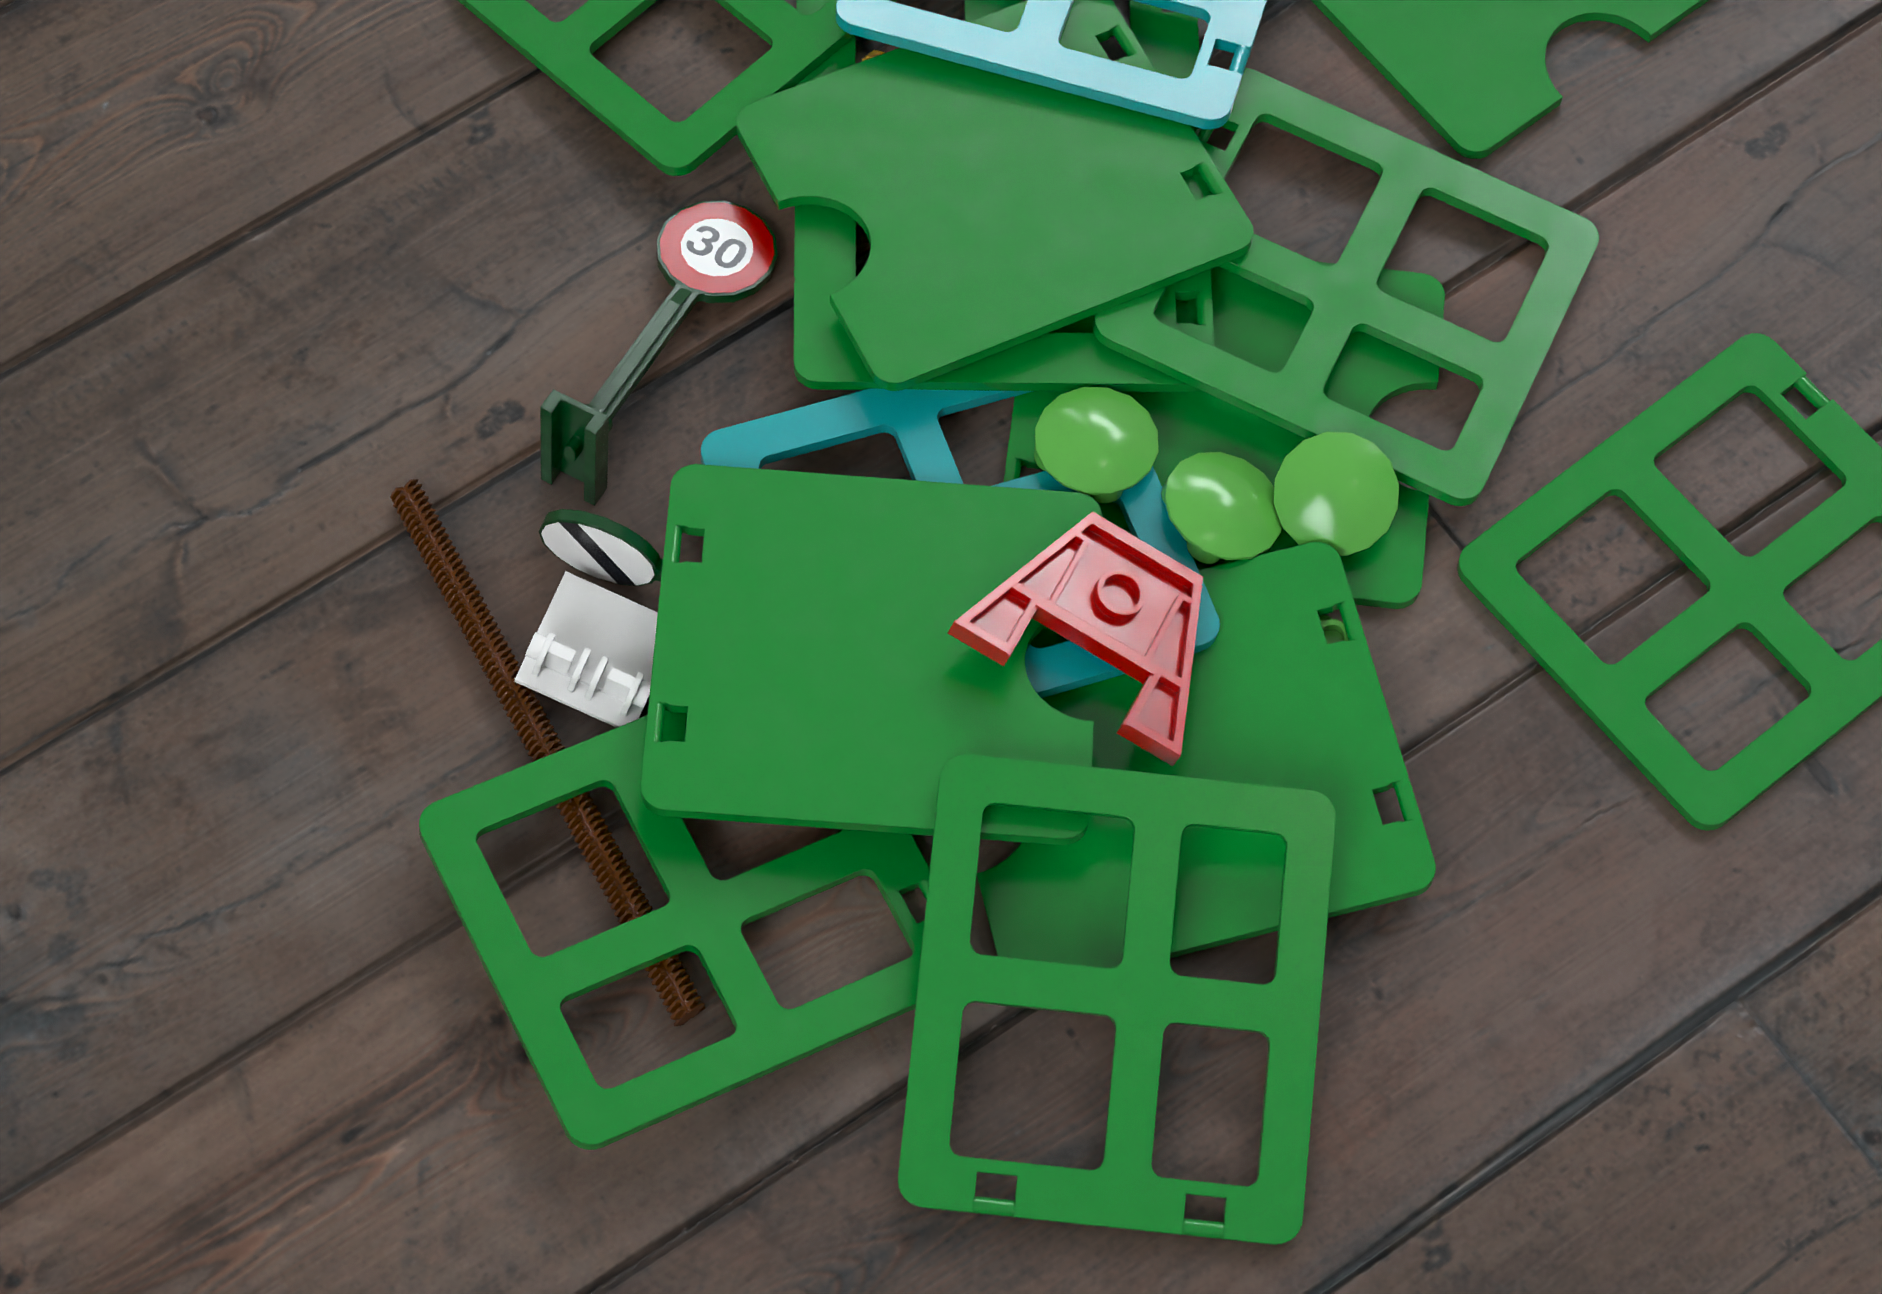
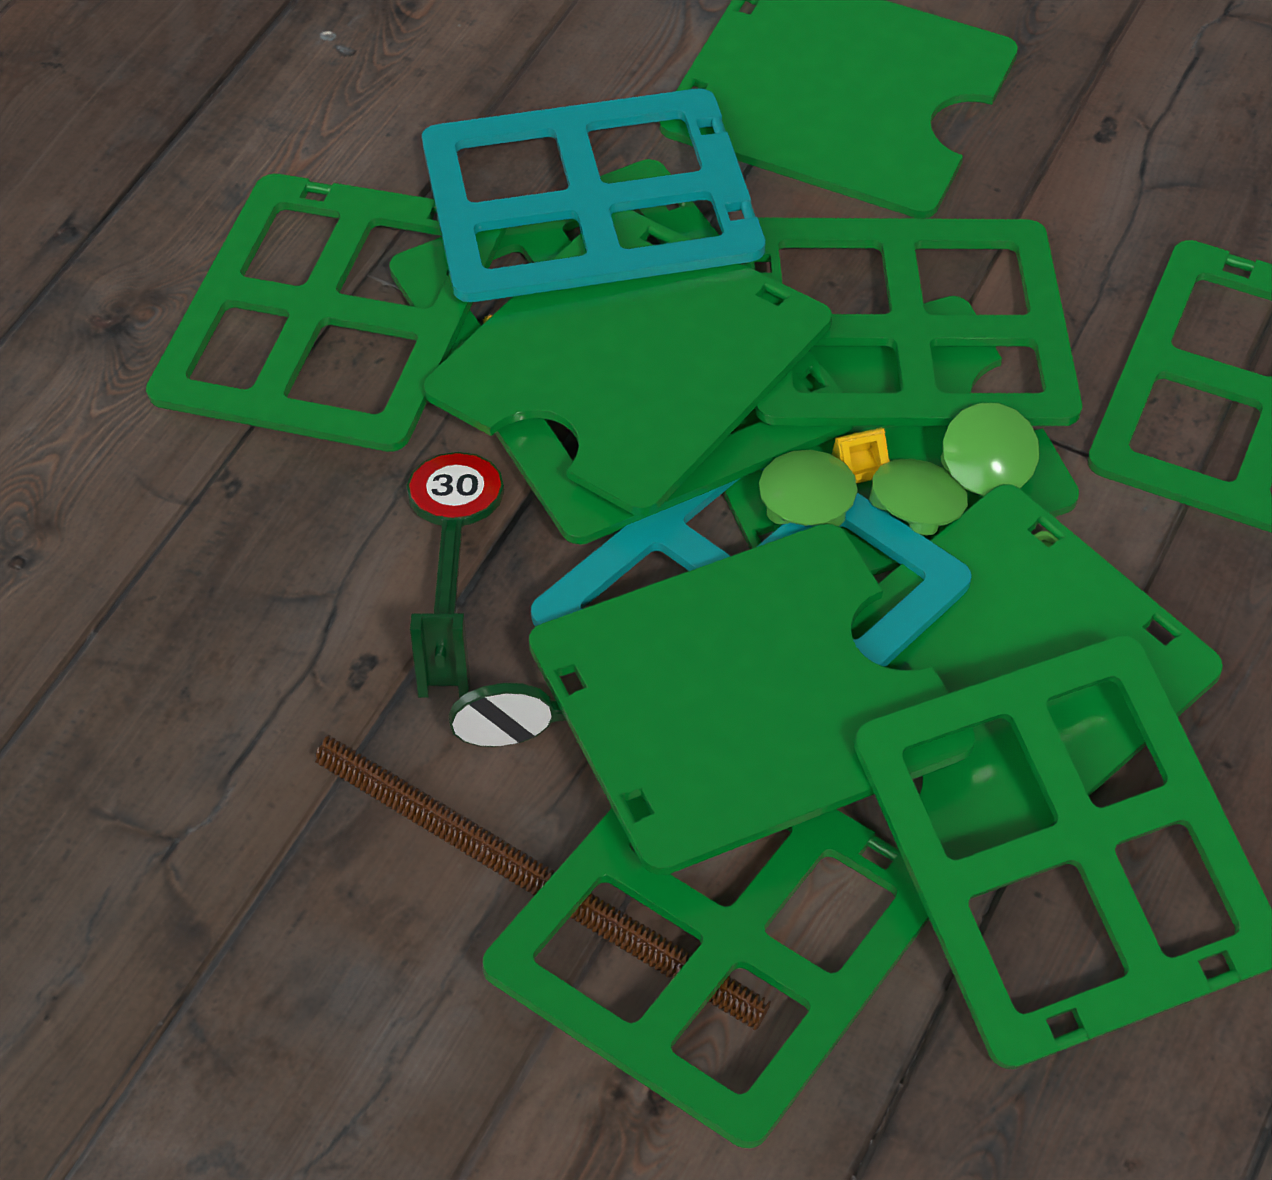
camera: 25 degrees left, 10 degrees down
white hinge [514,571,658,727] -> none
wing [947,511,1203,766] -> none
none -> yellow slope [832,427,889,483]

